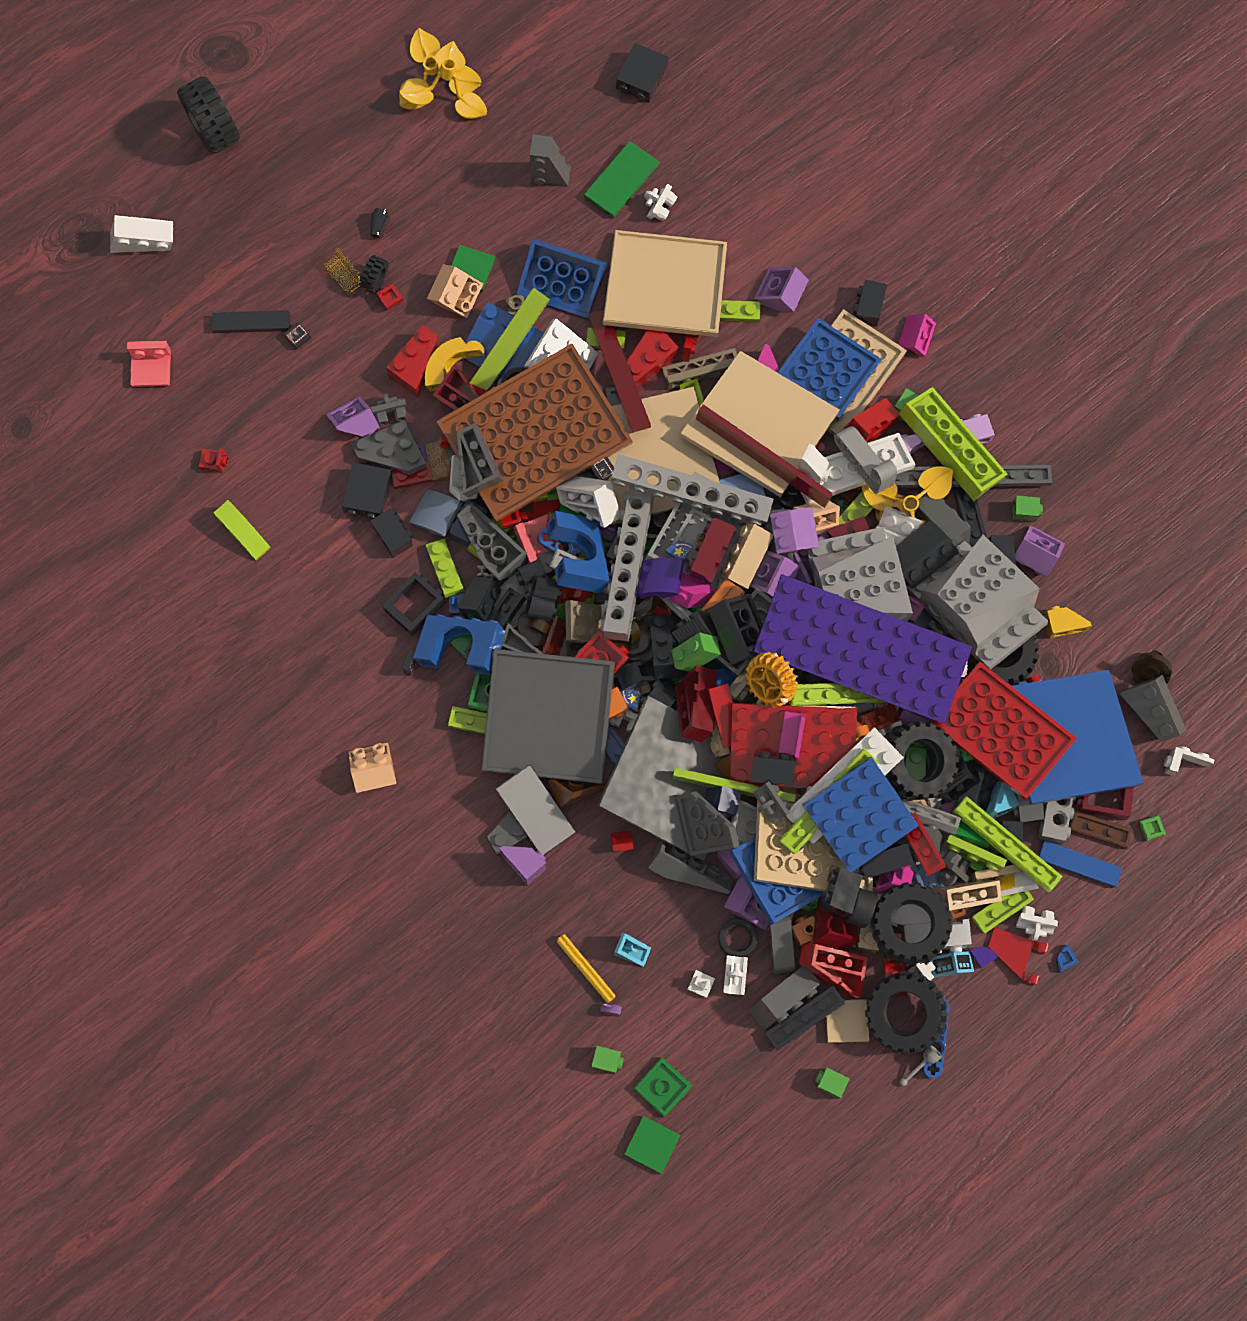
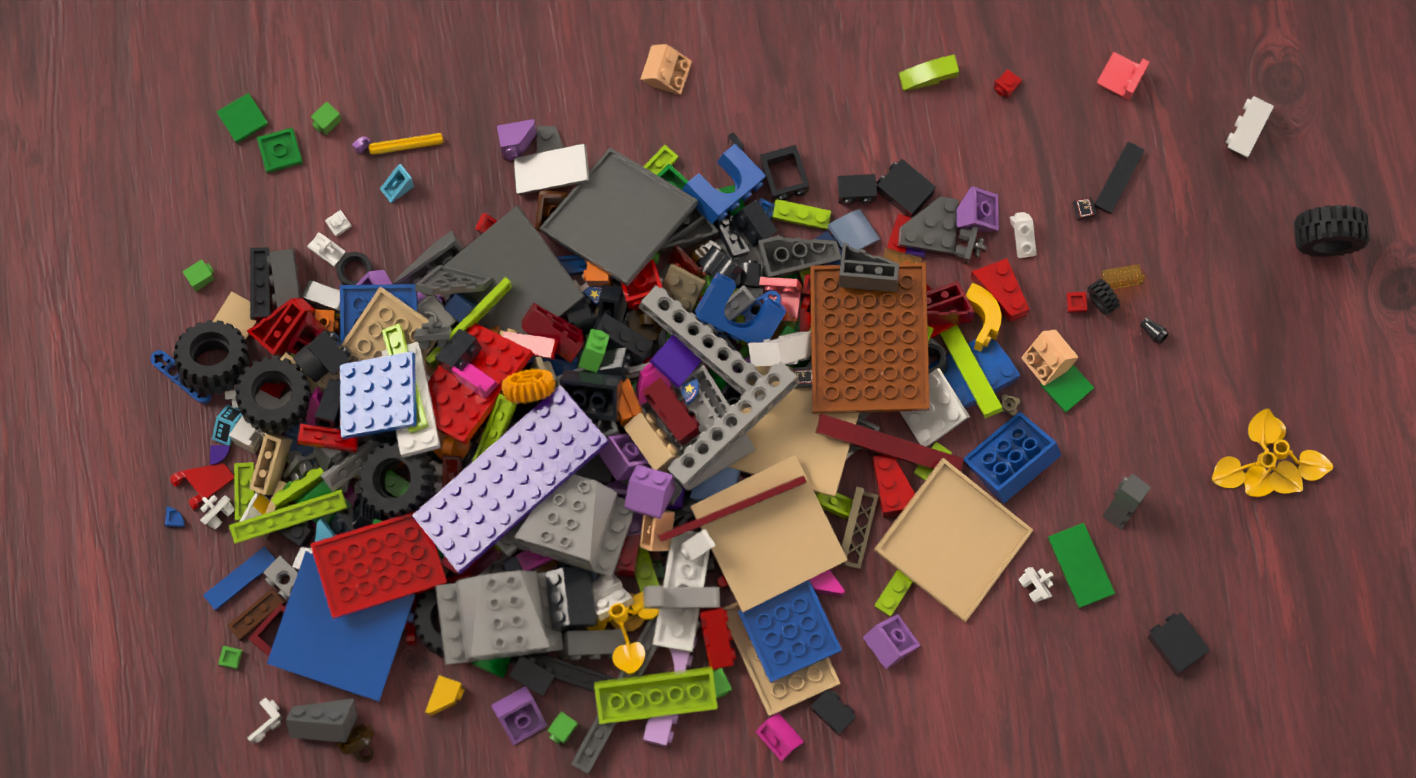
camera: 125 degrees right, 0 degrees up
red plate [682,334,700,362] -> none
light grey hinge [899,1045,942,1086] -> none
none -> white bracket [1010,212,1036,258]

